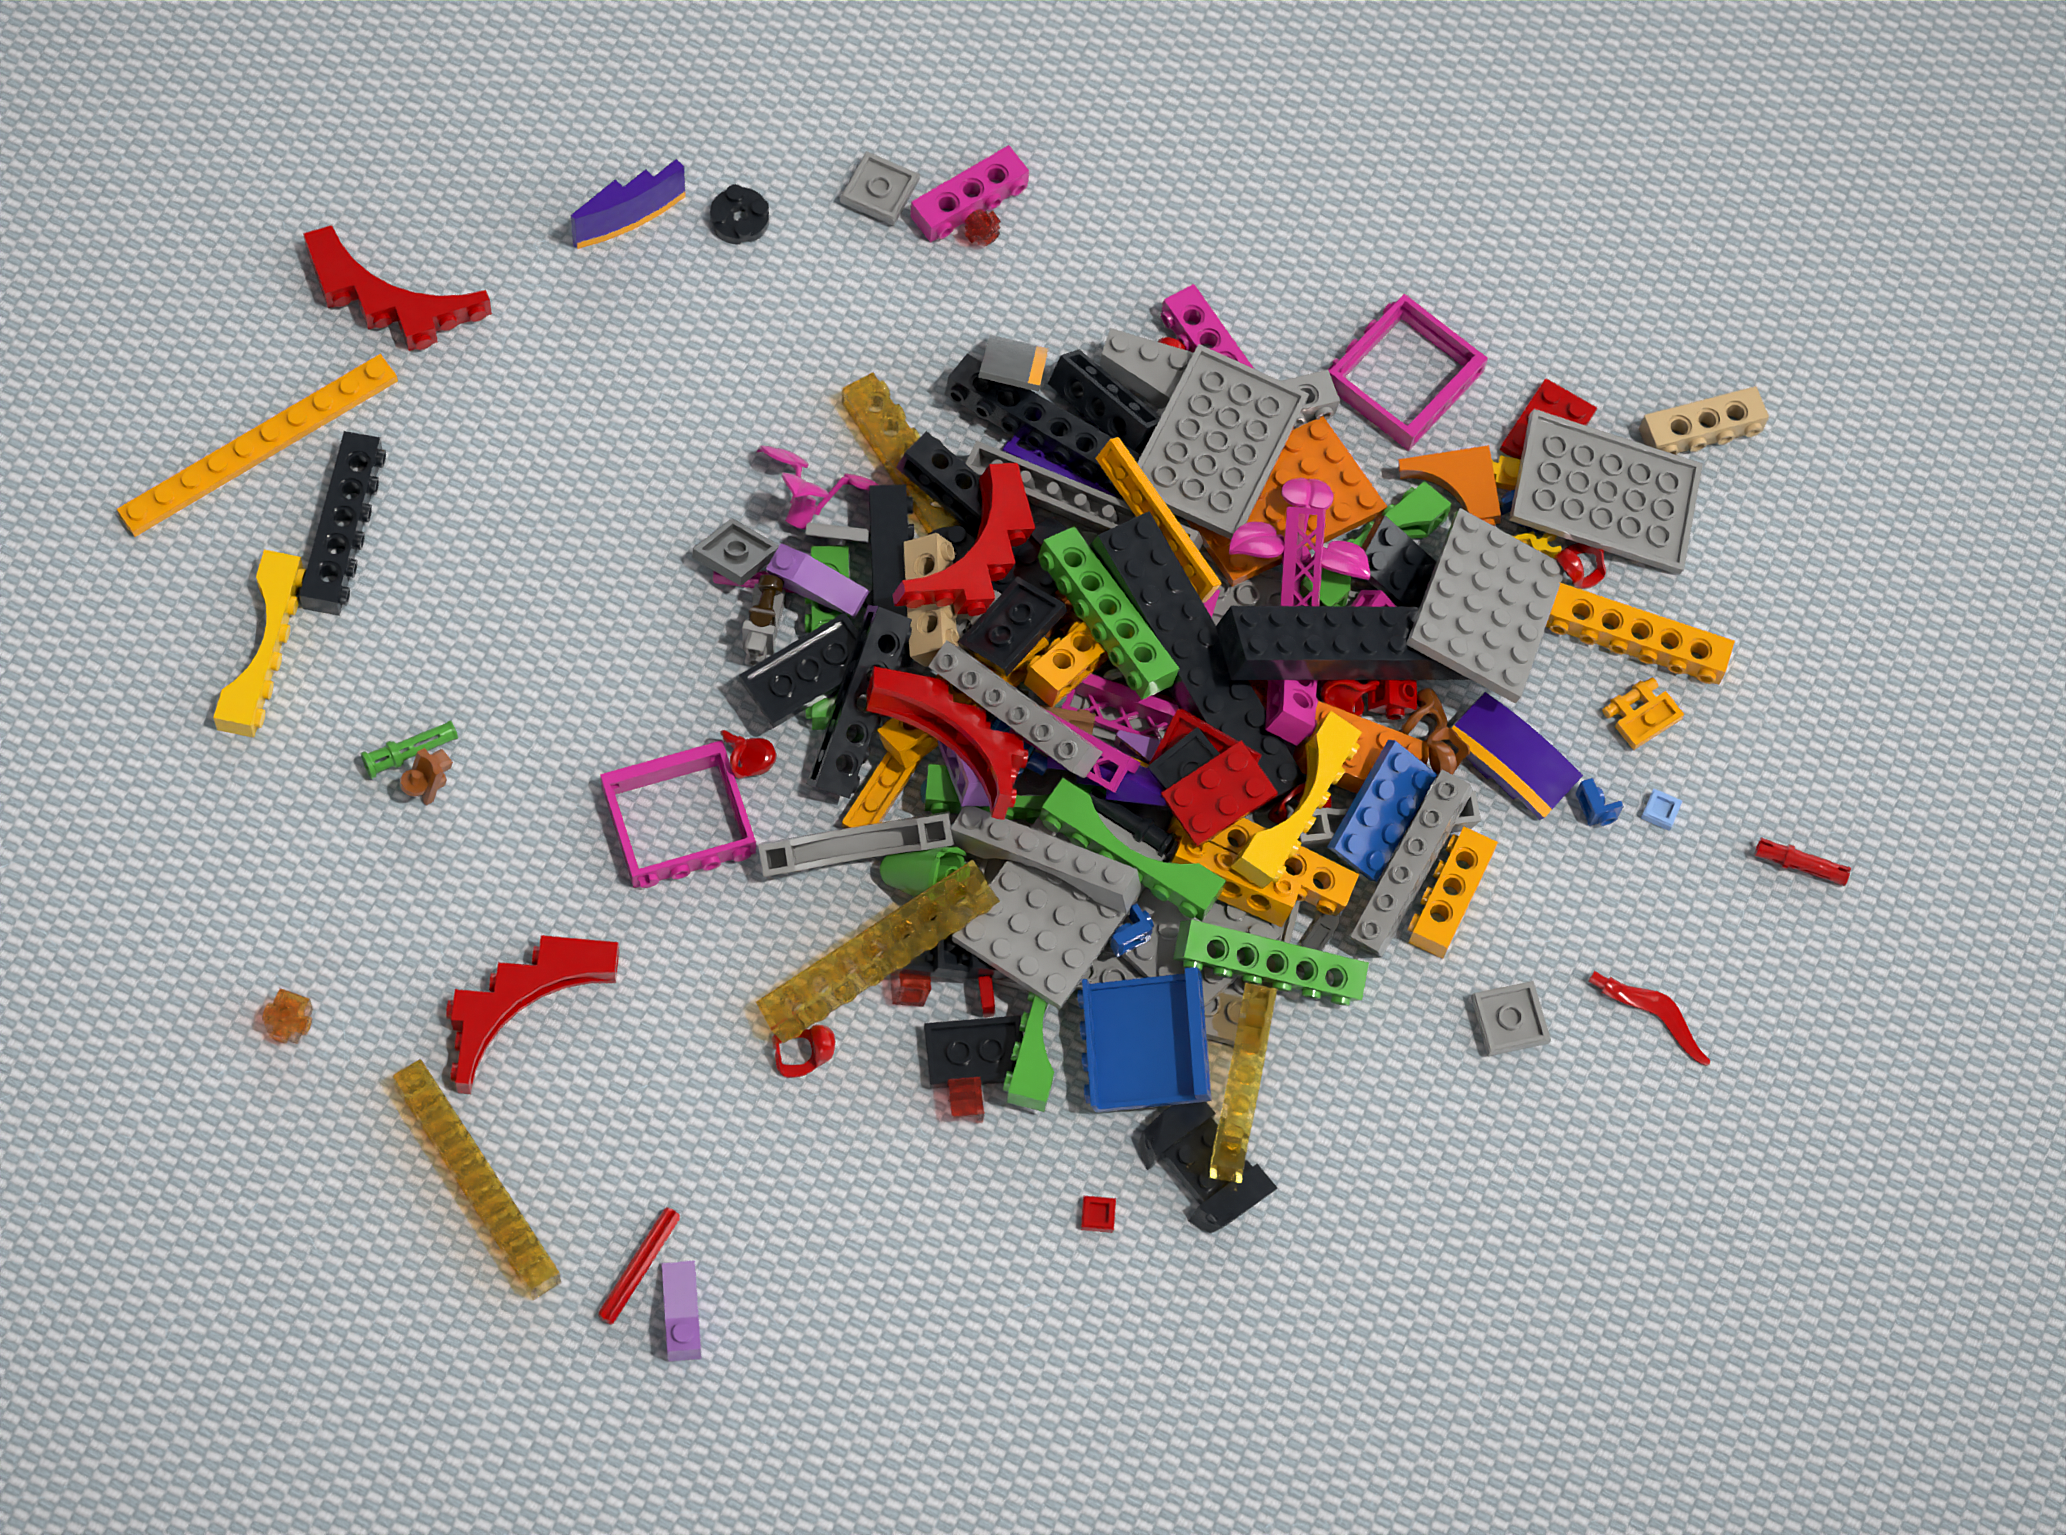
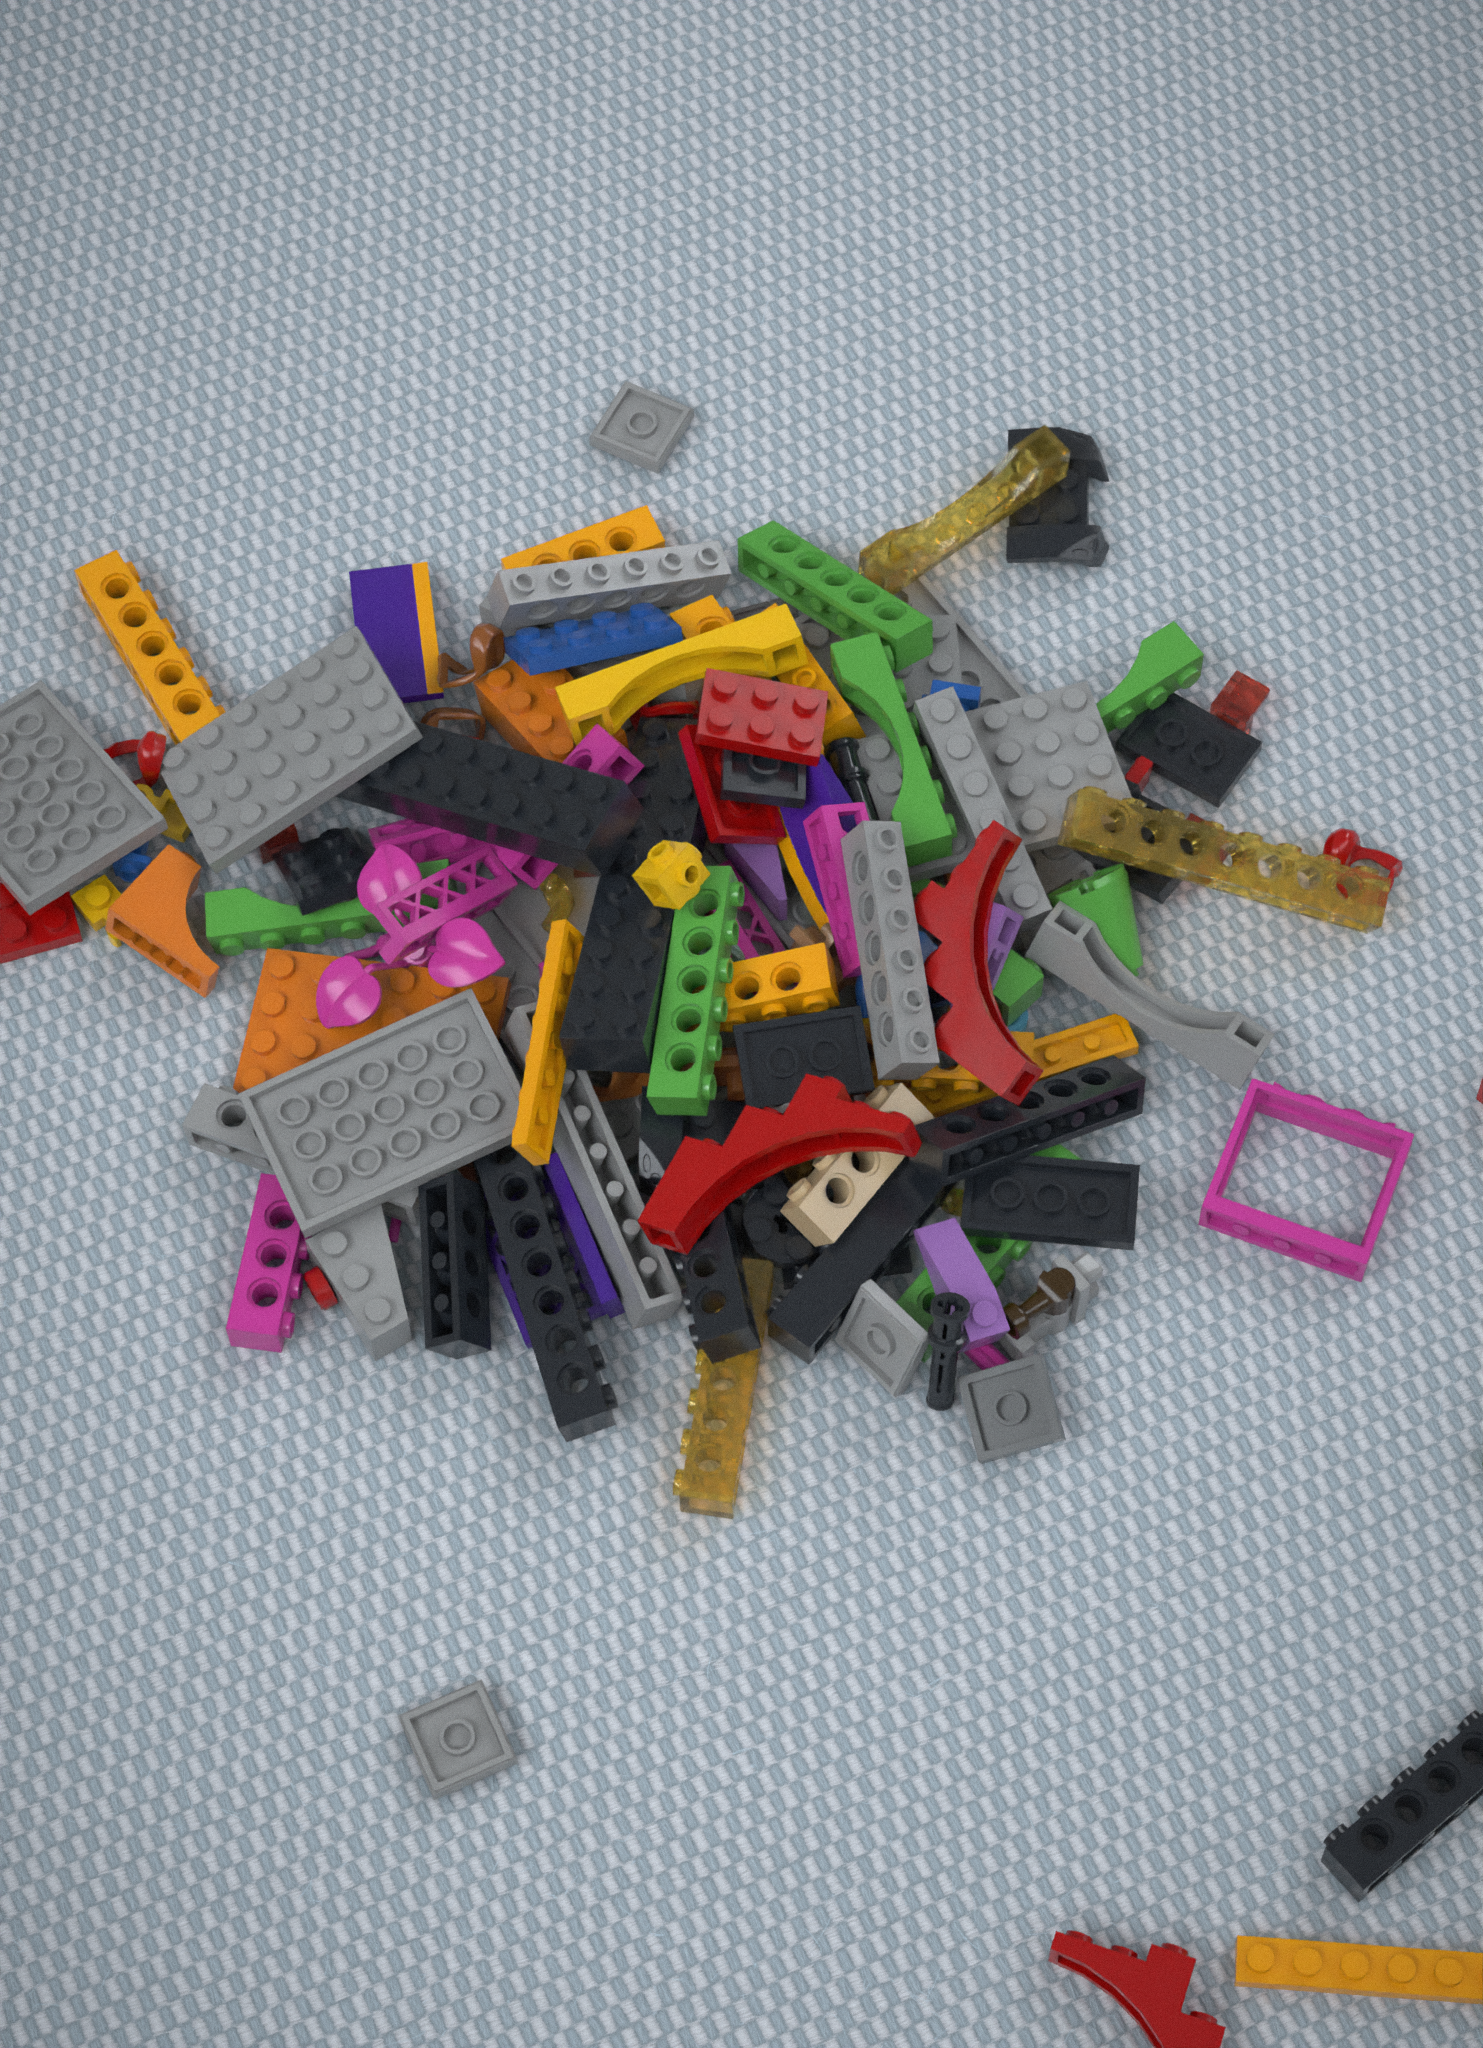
camera: 130 degrees left, 5 degrees down
dark purple slope [570,159,686,249] -> none
black plate [710,184,769,244] -> none
red piece [720,730,777,779] -> none
dark pink plant [757,445,879,530] -> none
dark pink brick [910,145,1029,243] -> none
clear red gear [964,209,1001,246] -> none
dark grey slope [979,335,1049,392] -> none
blue panel [1078,967,1212,1113] -> none
red tile [1081,1196,1116,1233] -> none
dark pink window [1328,293,1488,451] -> none
blue bracket [1575,778,1624,826] -> none
red piece [1588,970,1710,1066] -> none
light orange plate [1602,677,1685,750] -> none
light blue tile [1641,789,1682,831] -> none
red pin [1754,837,1851,886] -> none
none -> yellow brick [632,840,711,910]
none -> black pin [926,1292,970,1411]

